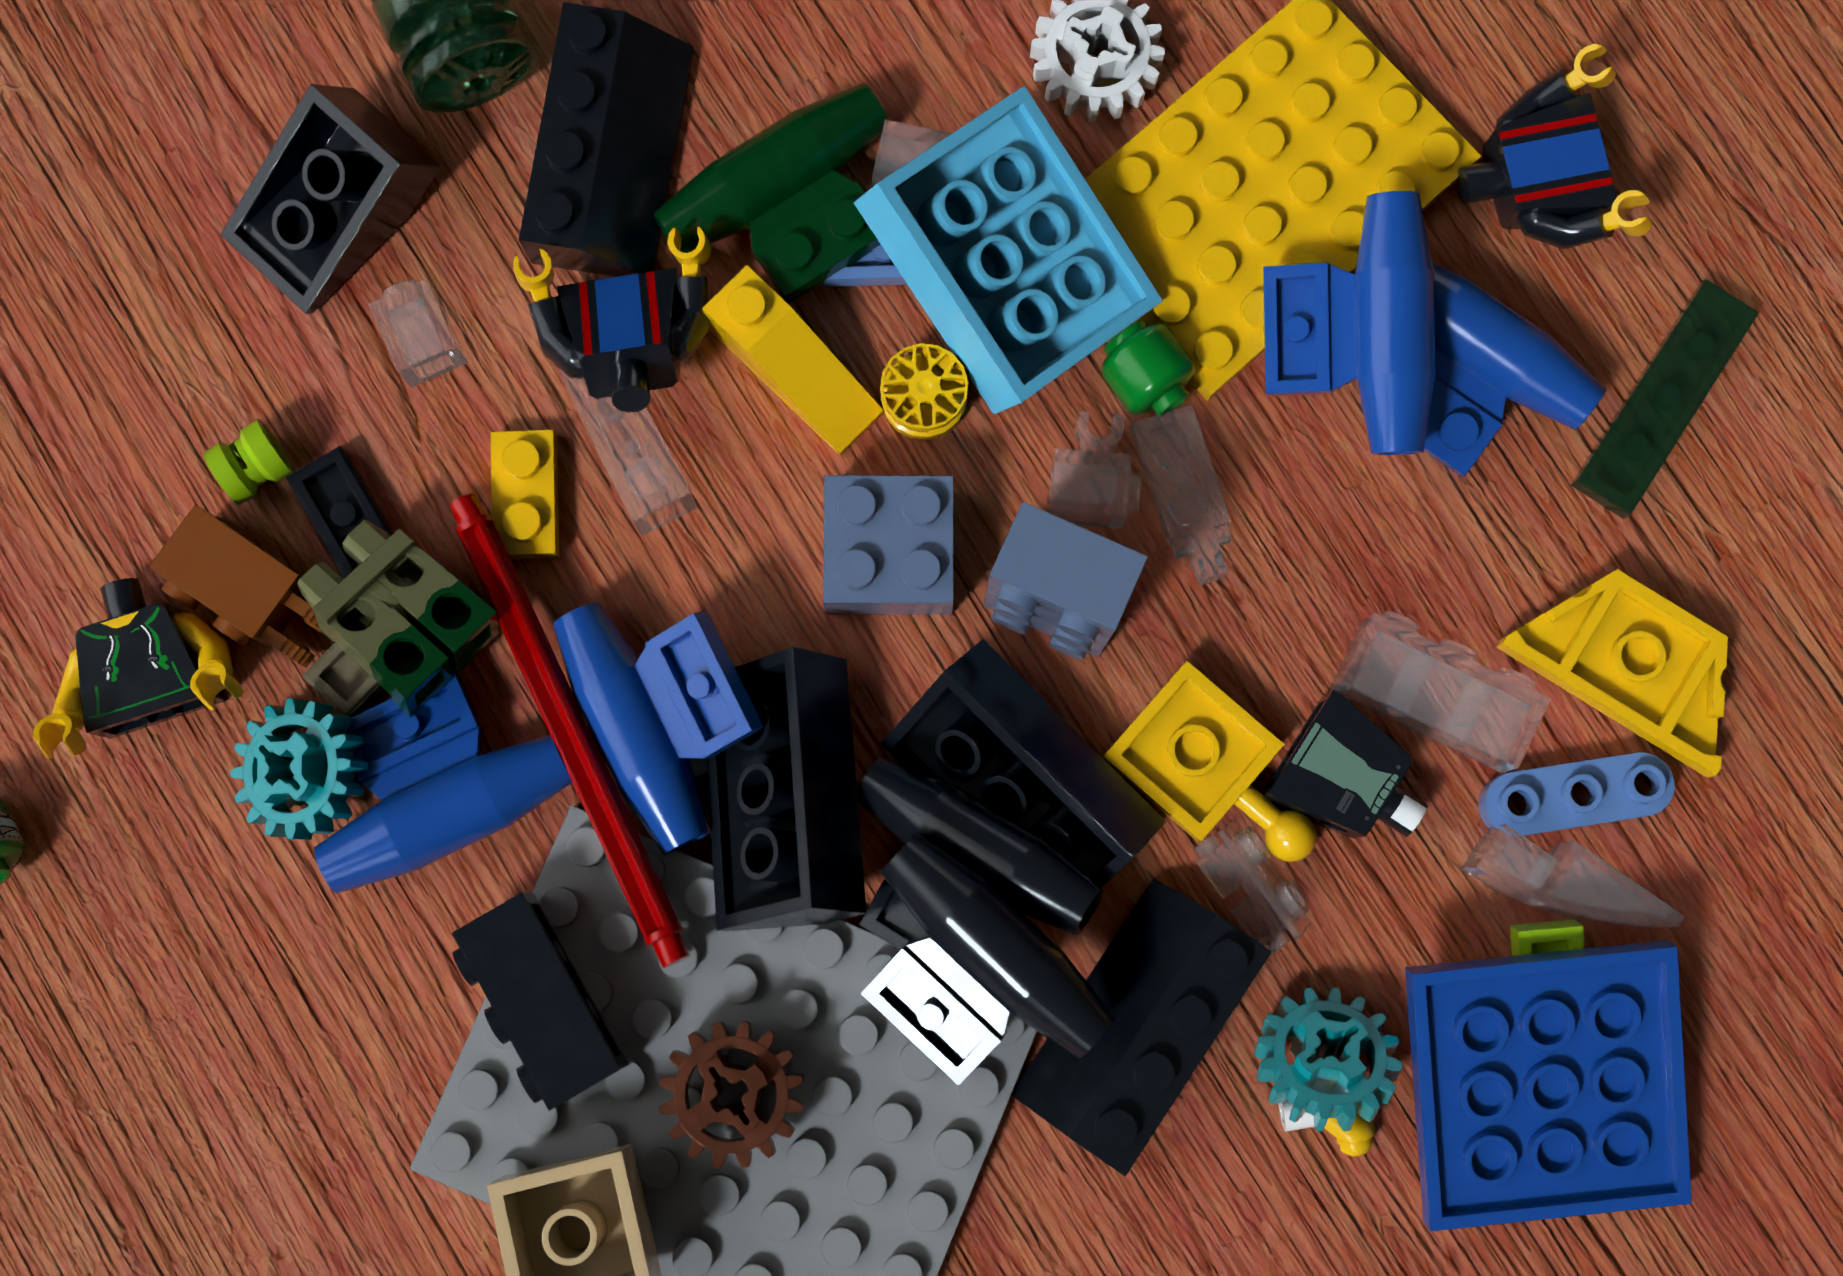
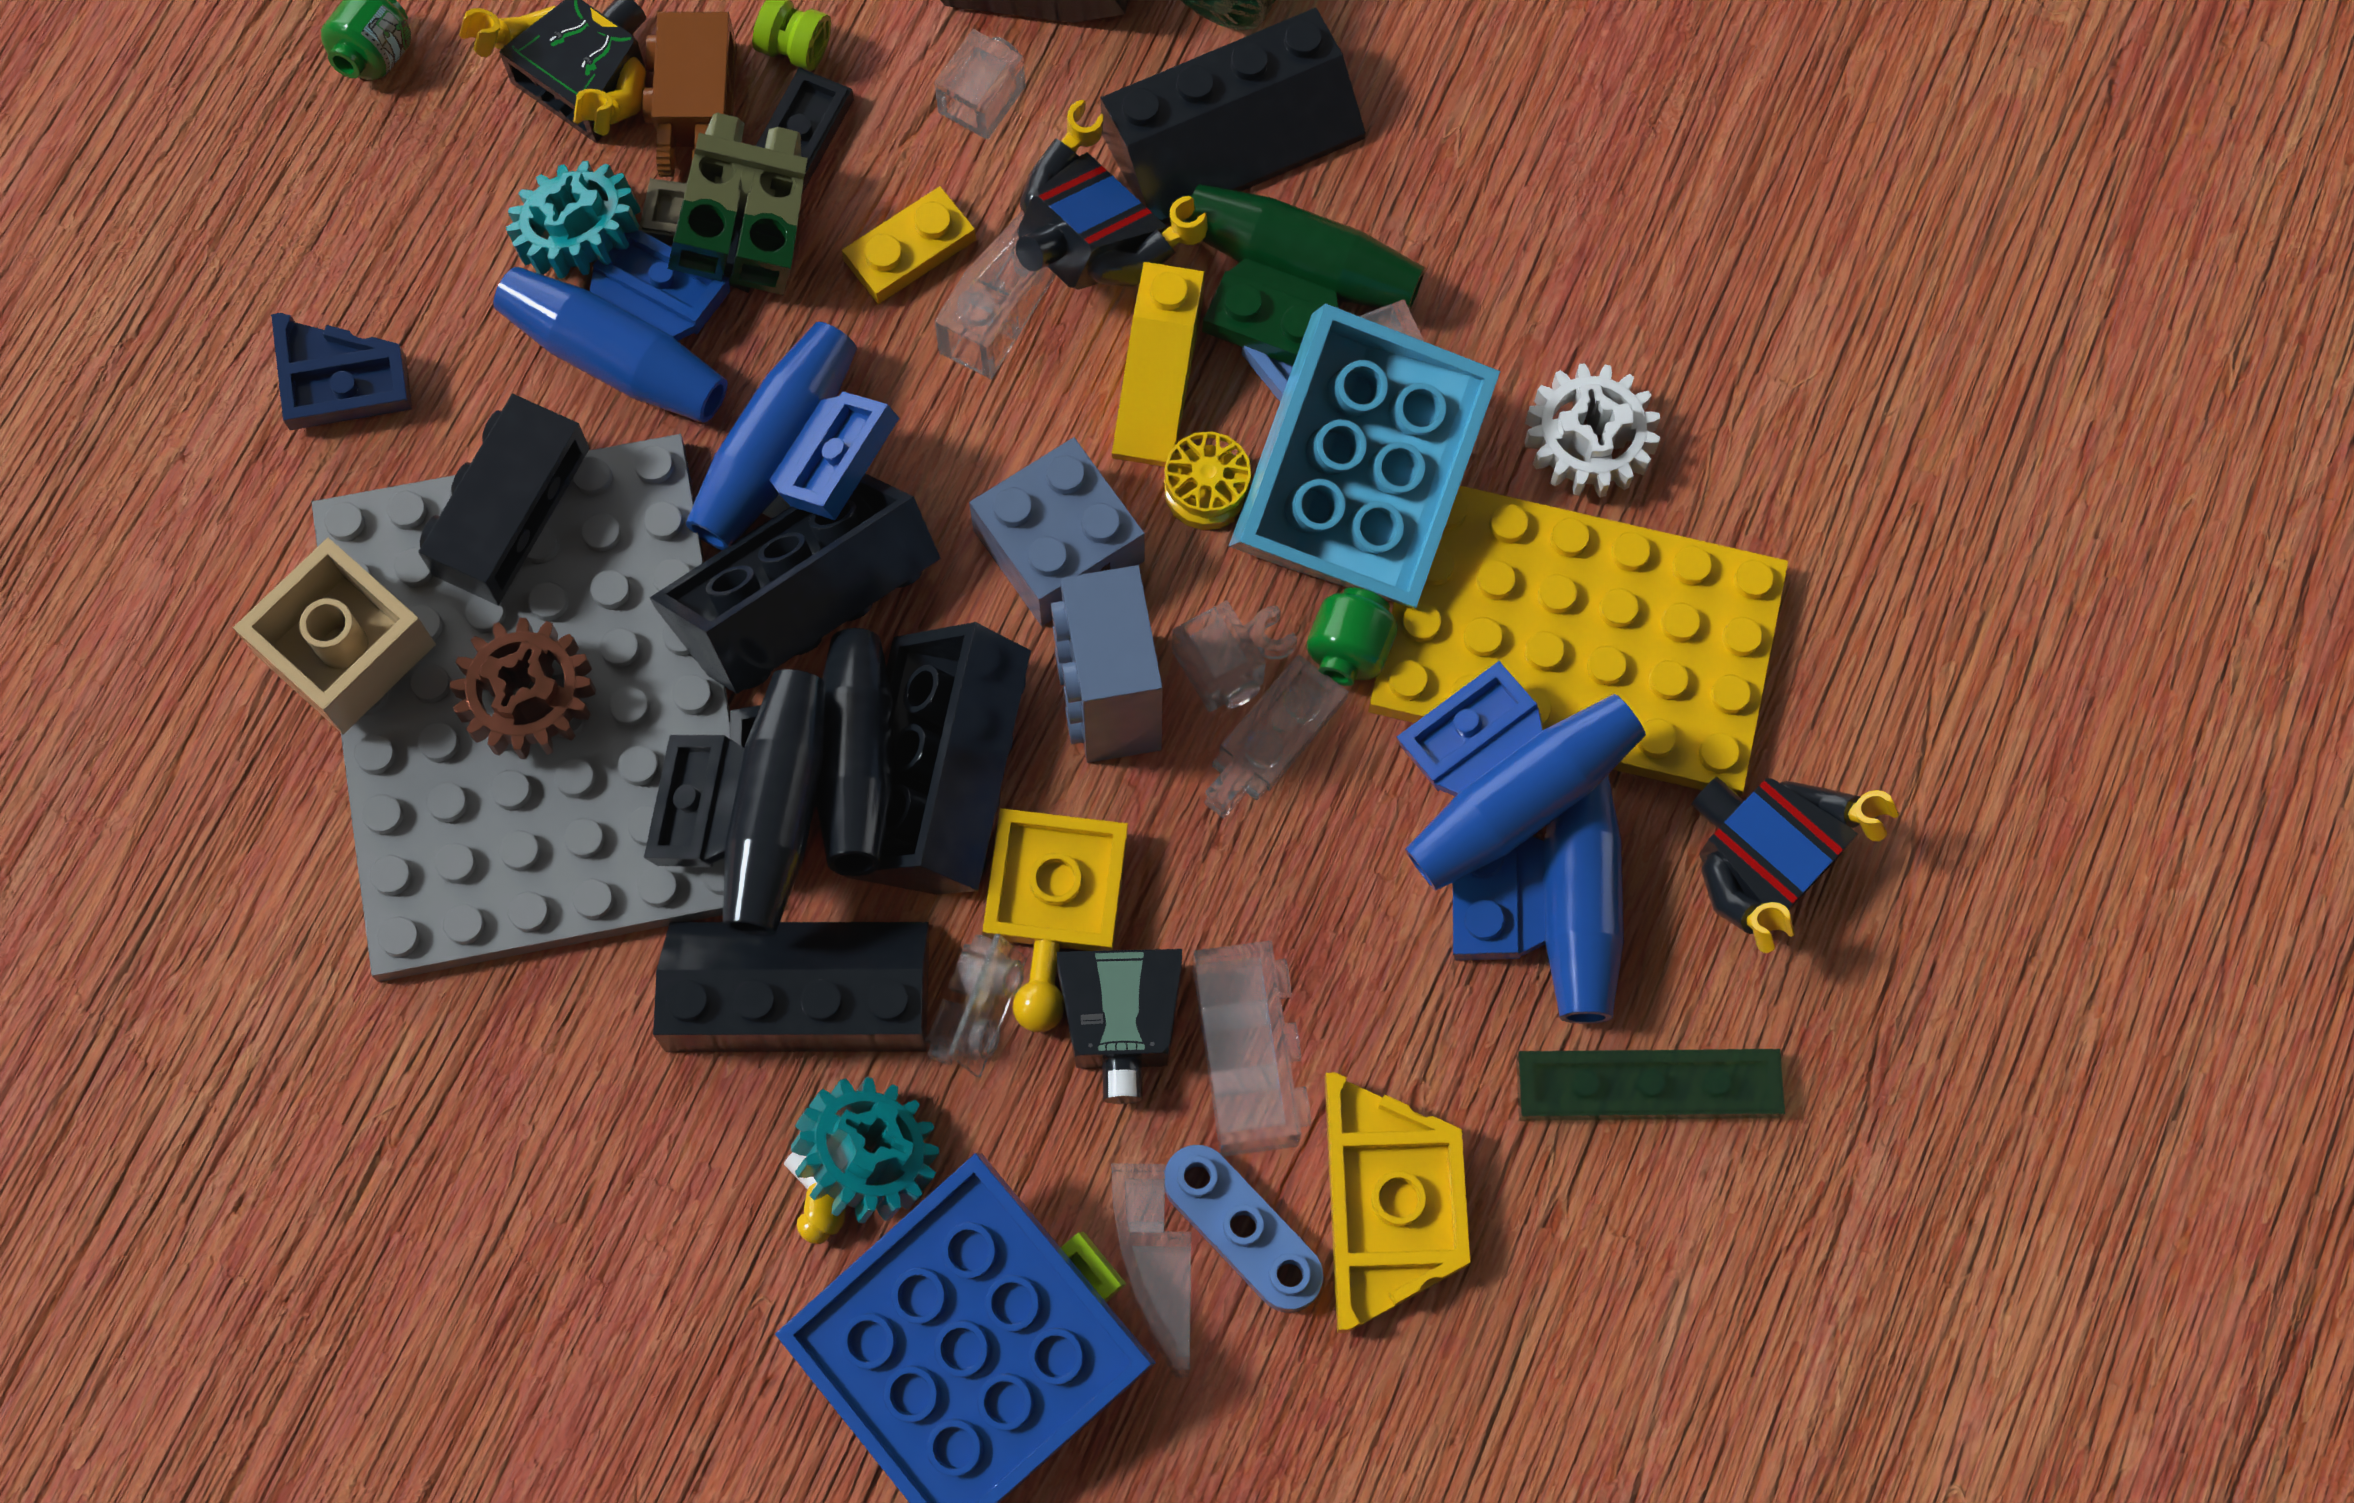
camera: 55 degrees right, 10 degrees down
red piece [450,494,690,968] -> none
none -> dark blue wing [271,313,412,430]

